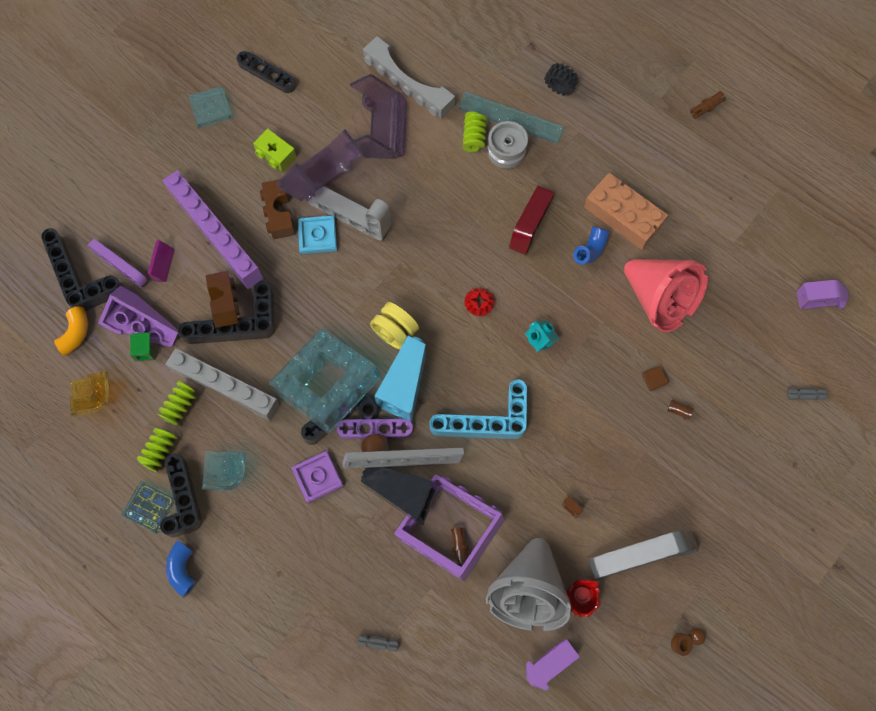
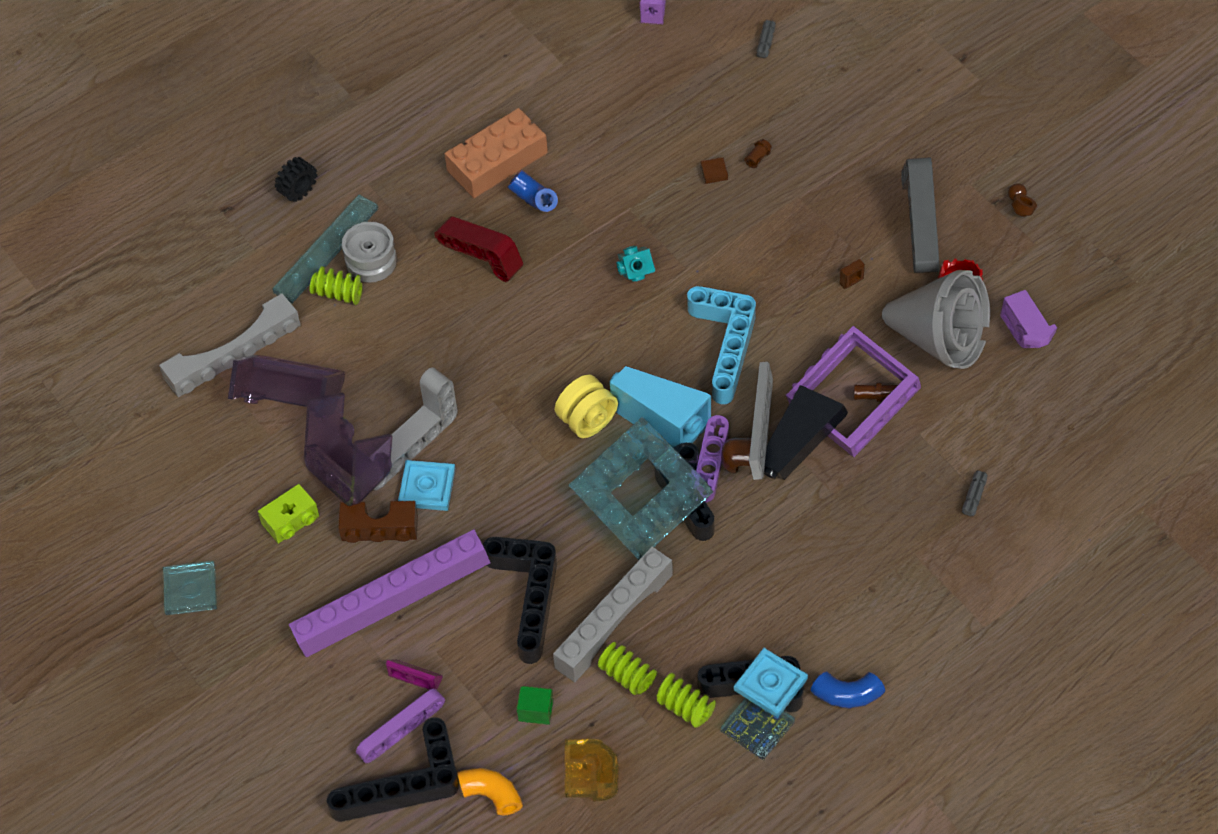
camera: 75 degrees left, 15 degrees down
medium lavender wedge [98,285,178,347] -> none
clear light blue brick [202,451,246,491] -> none
reddish brown arch [205,271,241,328] -> none
black beam [237,51,296,93] -> none
medium lavender tile [291,451,344,504] -> none
red gear [464,287,495,316] -> none
coral cone [624,259,708,332] -> none
reddish brown pin [690,91,726,119] -> none
none -> medium azure tile [734,648,808,718]

